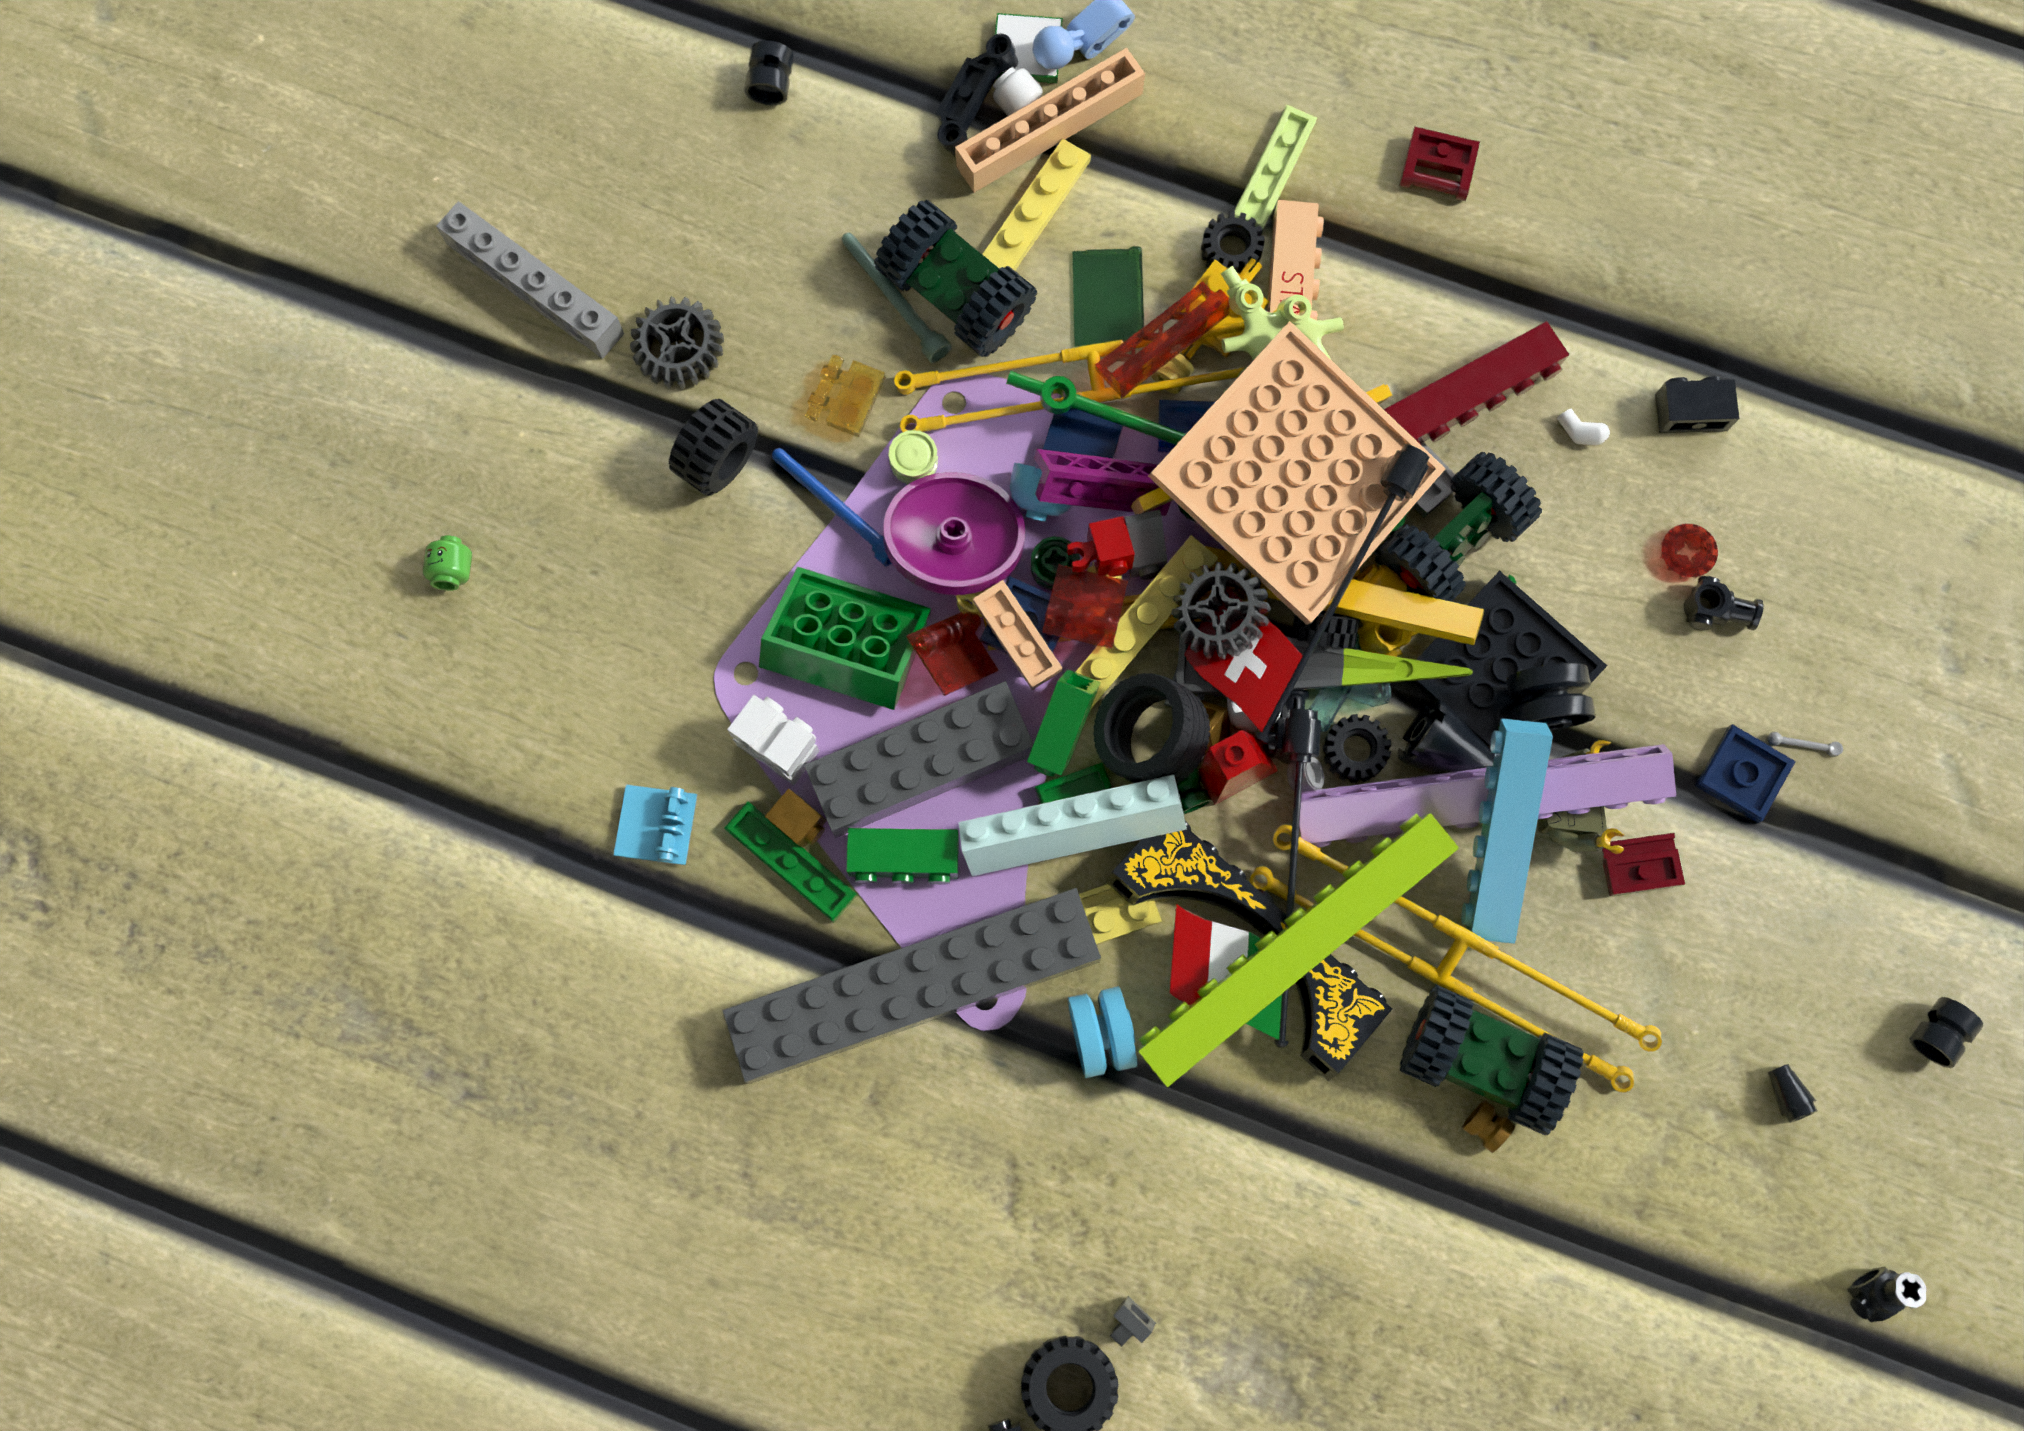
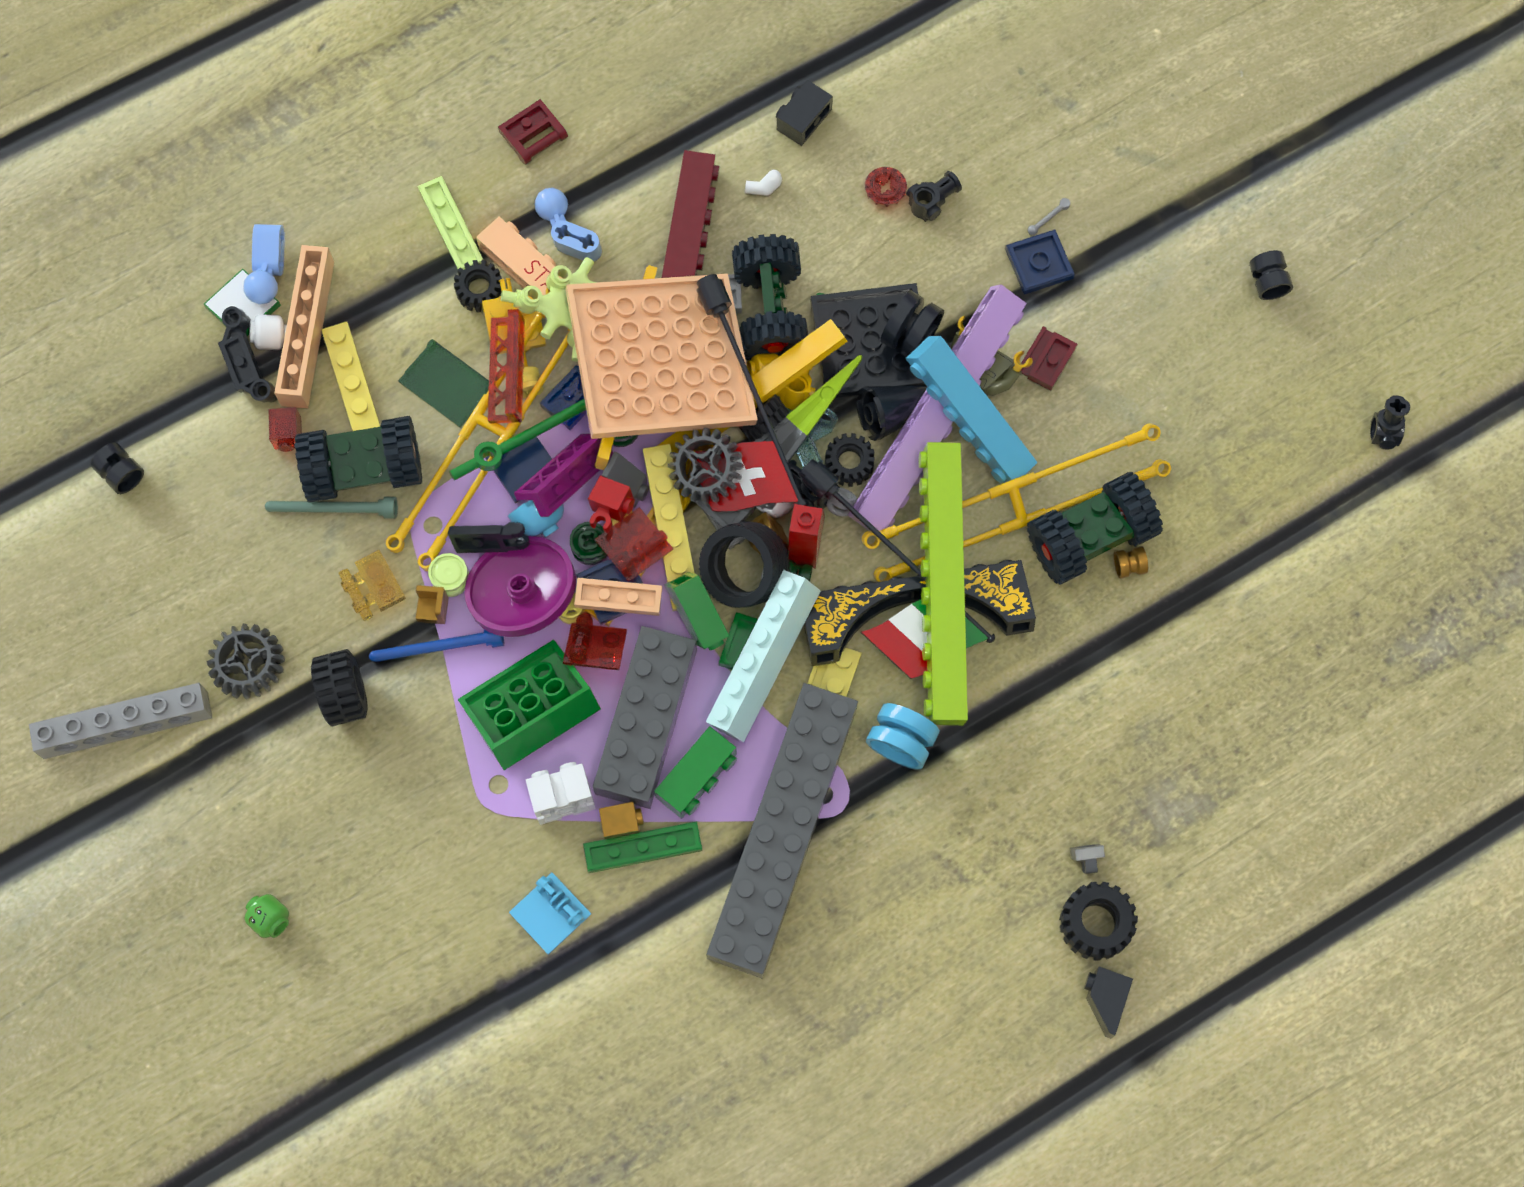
camera: 50 degrees left, 5 degrees down
black cone [1768,1064,1818,1123] -> none
none -> clear red brick [269,407,302,452]
none -> pearl gold panel [416,585,449,624]
none -> black hinge [448,522,530,553]
none -> light blue beam [535,187,602,262]

